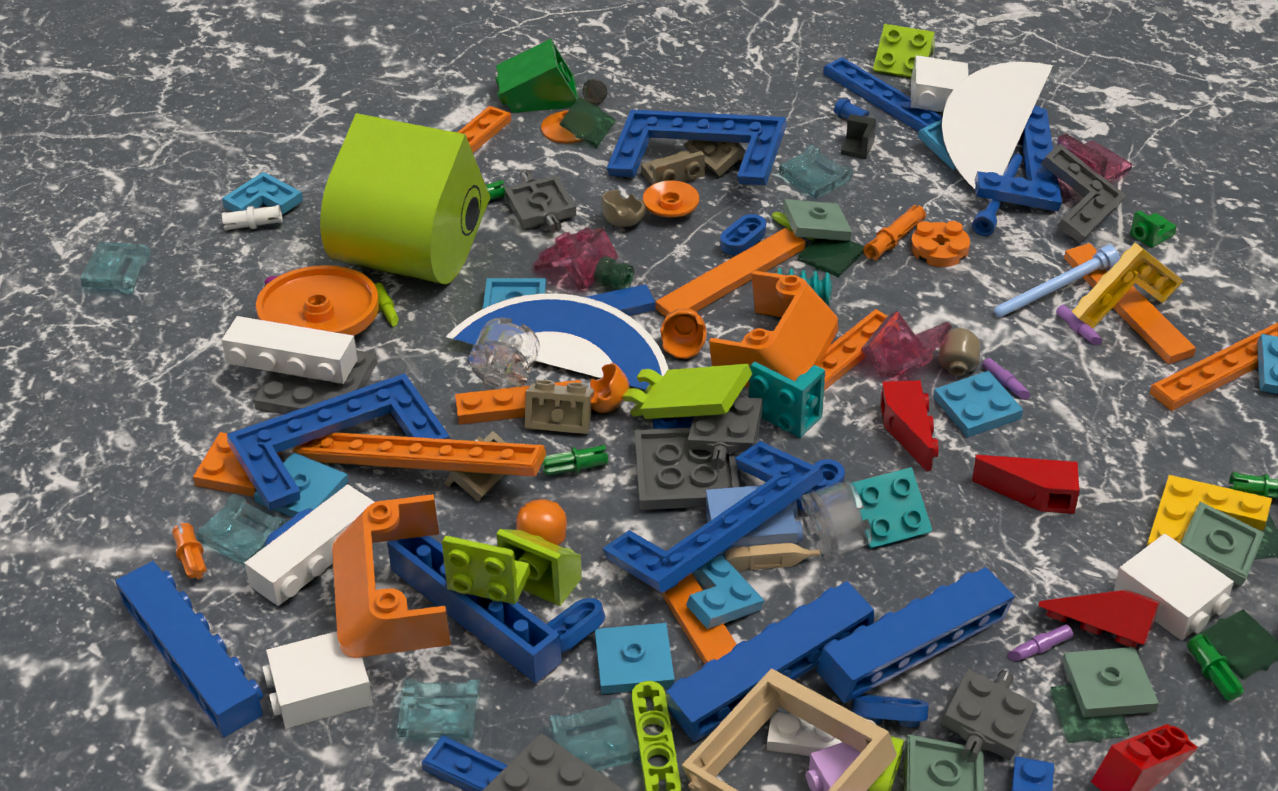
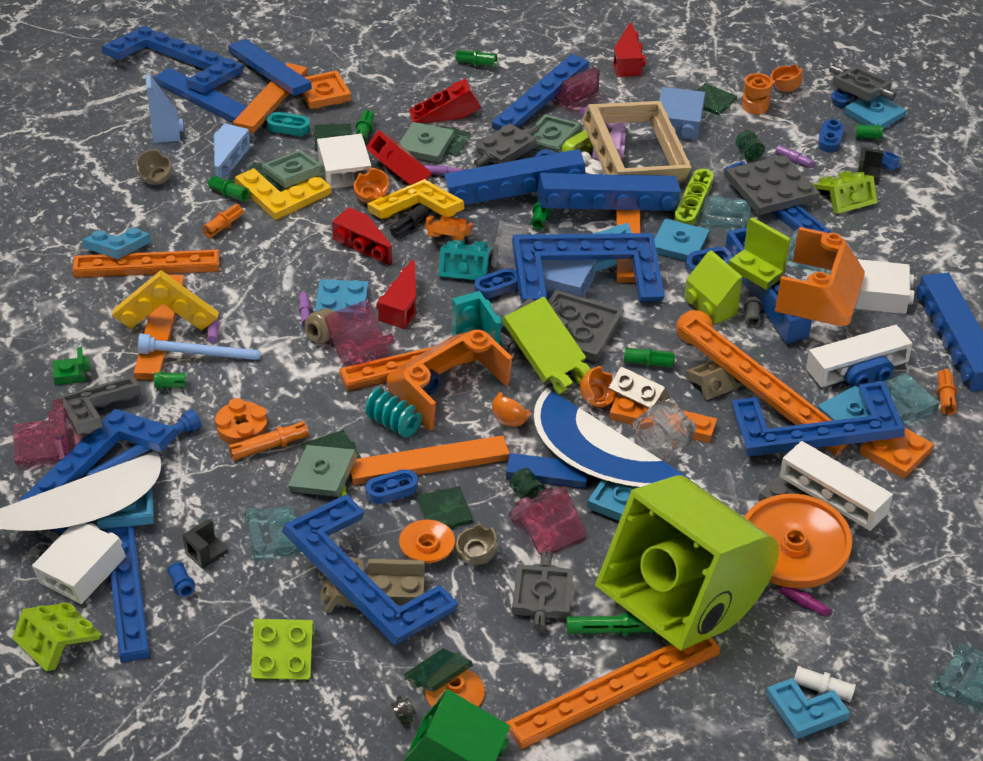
camera: 155 degrees left, 0 degrees up
none -> green pin [154,370,185,390]
none -> orange axle [202,204,244,238]
none -> lime bracket [251,619,315,680]
none -> orange hair [353,168,389,204]
none -> yellow plate [367,179,465,219]
none -> black axle [389,204,429,237]
none -> clear green piece [417,486,474,530]
none -> orange plate [425,216,473,241]

